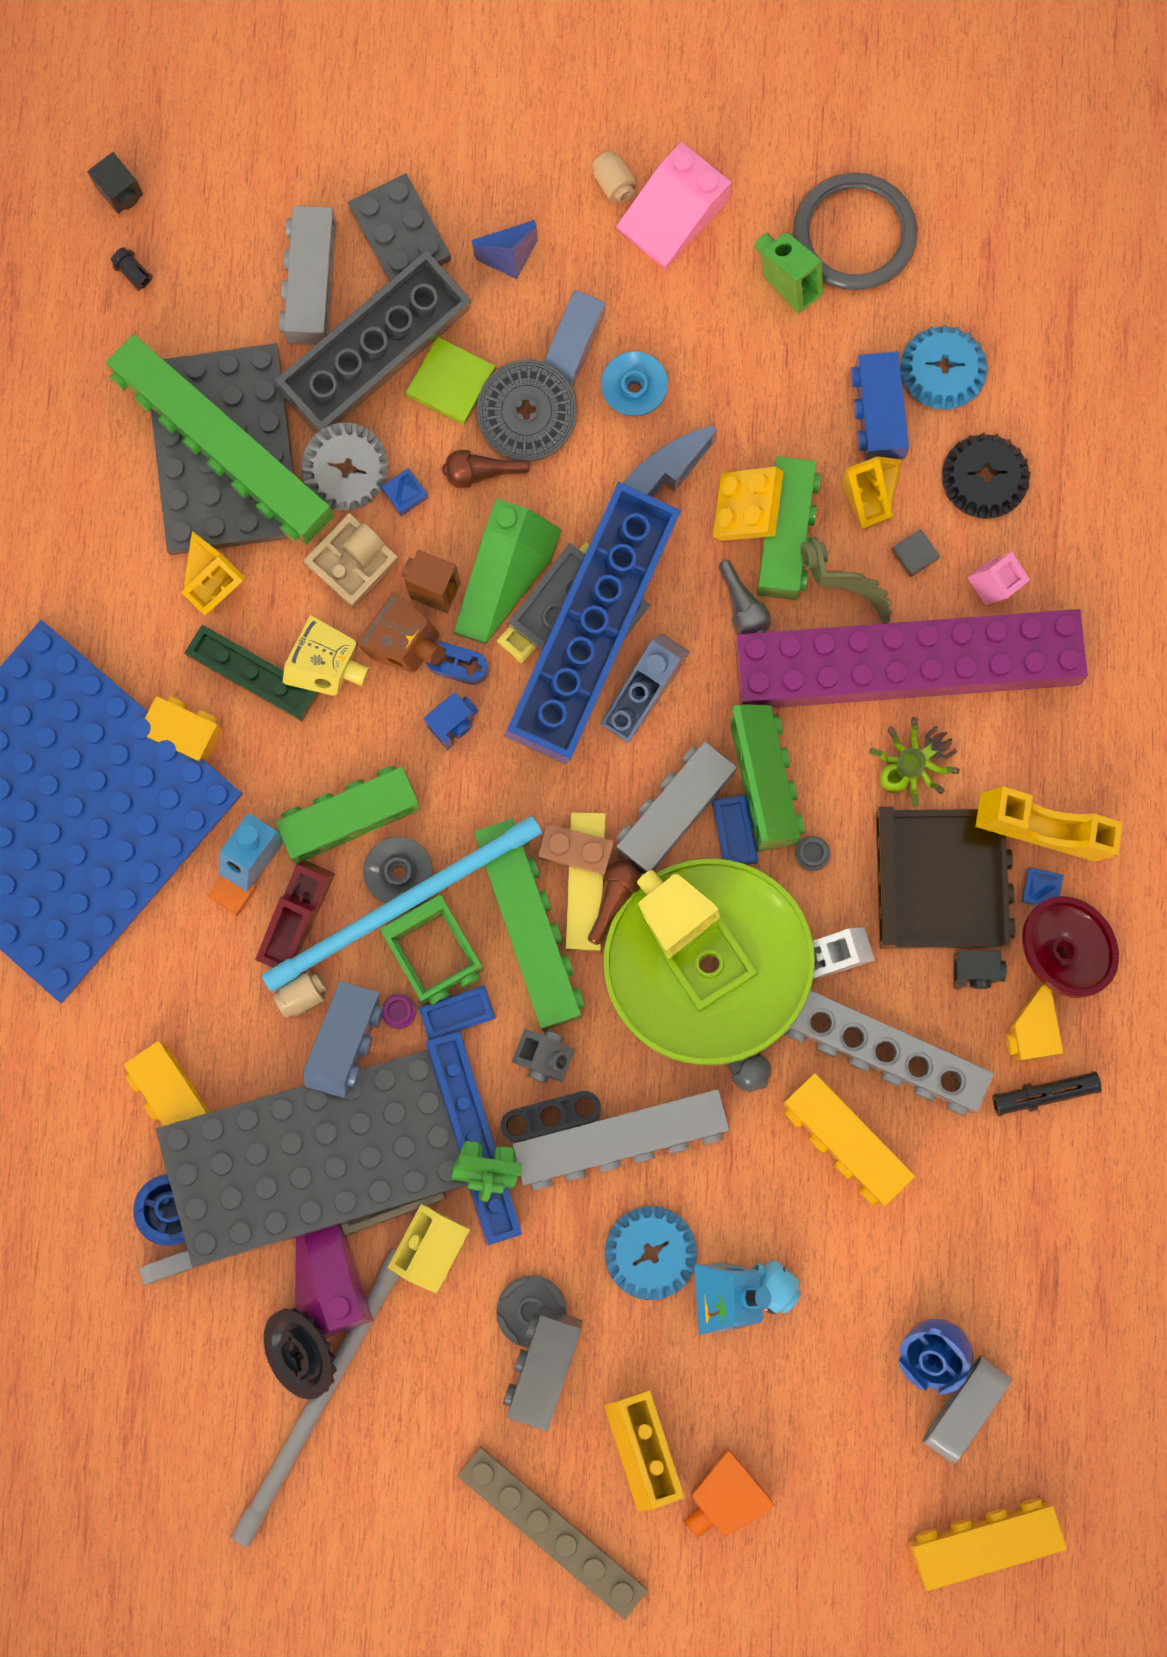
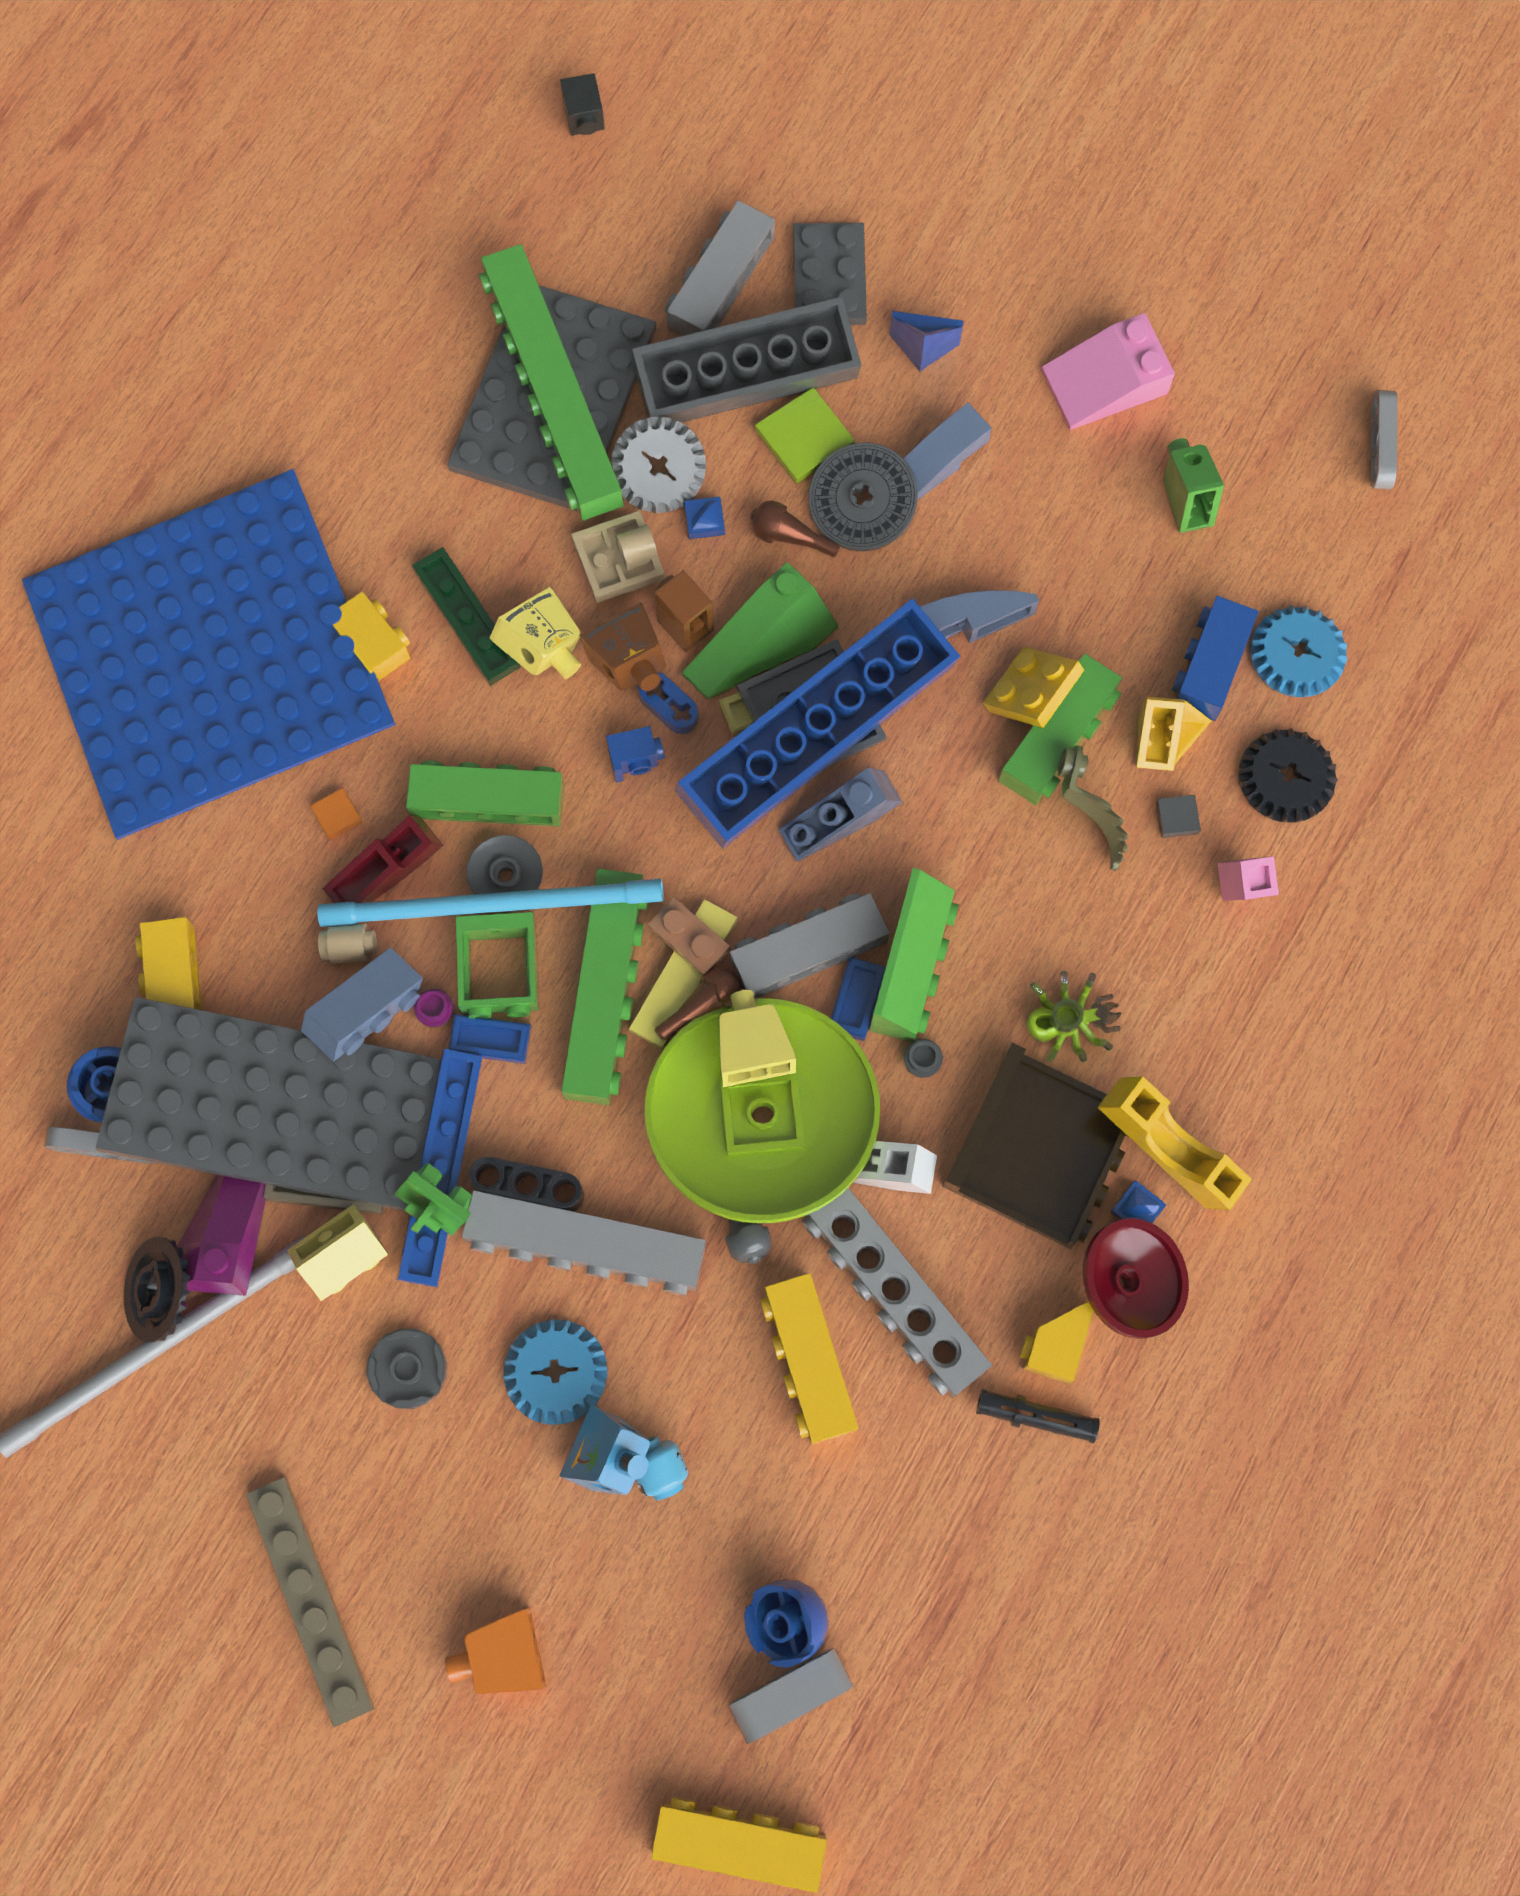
camera: 20 degrees right, 5 degrees down
black pin [111,247,153,291] -> none
yellow slope [181,531,245,616] -> none
dark azure torso [219,813,284,892] -> none
brick [503,1307,582,1431] -> none
flat silver brick [512,1029,575,1084] -> none
tan brick [592,151,637,203] -> none
dark azure dish [601,351,668,416] -> none
yellow brick [604,1390,685,1511] -> none
flat silver piece [718,560,771,634] -> none
magenta brick [735,609,1088,708] -> none
dark grey wedge [793,172,918,291] -> none
pearl dark grey brick [953,951,1007,989] -> none
none -> light grey beam [1370,390,1397,490]

